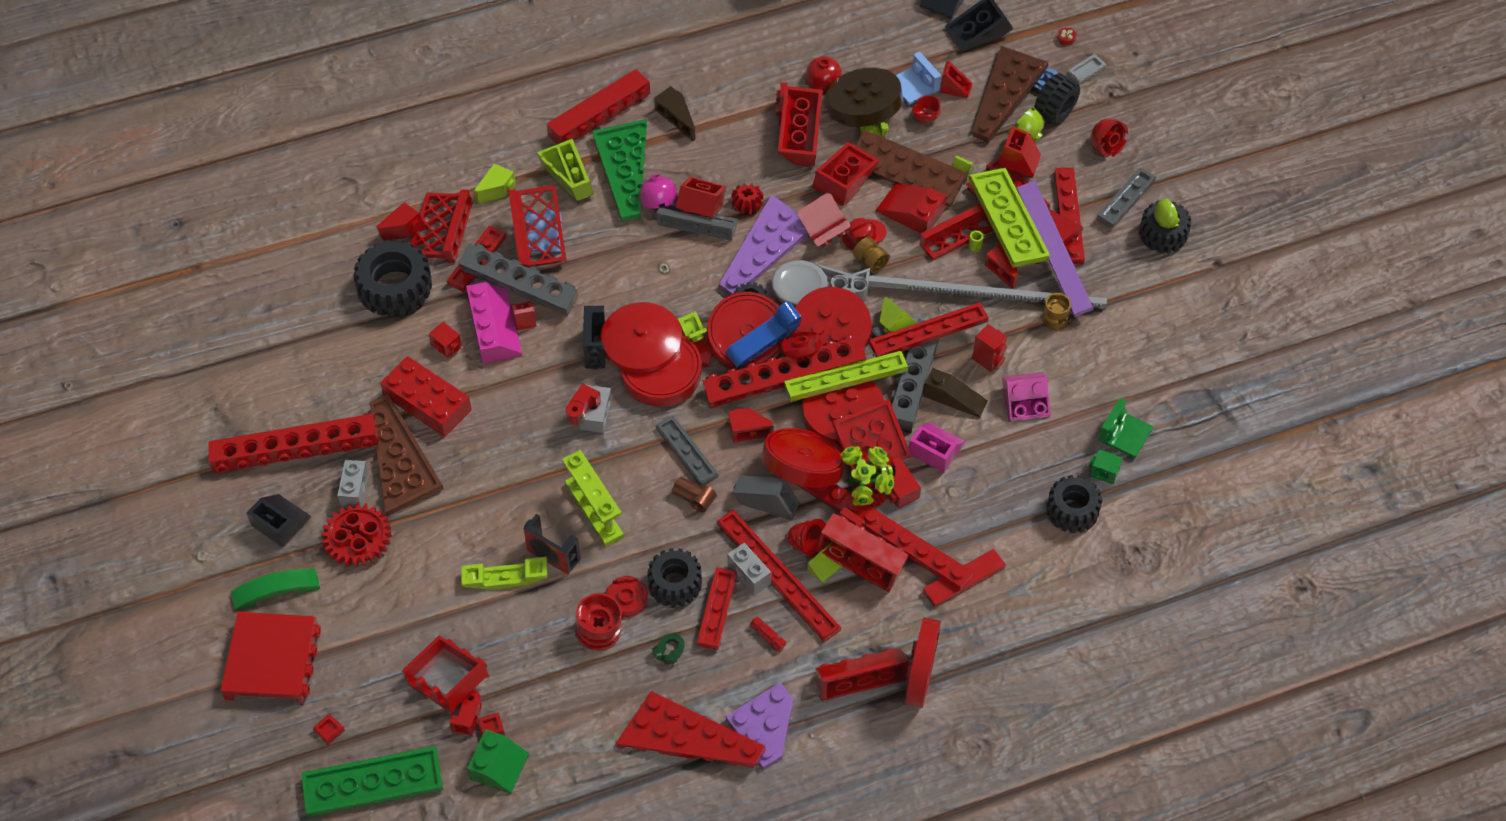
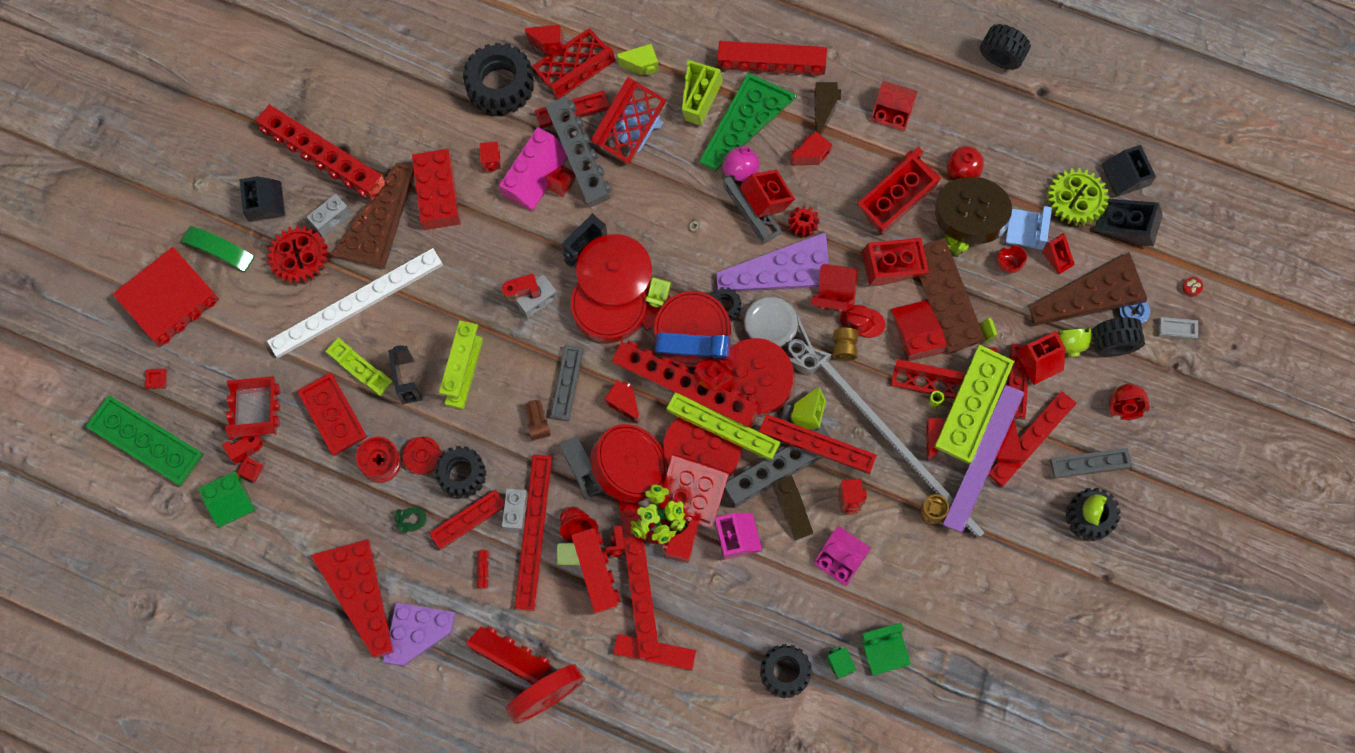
camera: 45 degrees right, 15 degrees up
none -> white plate [267,248,443,358]
none -> red plate [297,372,368,456]
none -> red slope [791,131,833,166]
none -> red slope [870,81,918,131]
none -> lime gear [1047,168,1109,226]

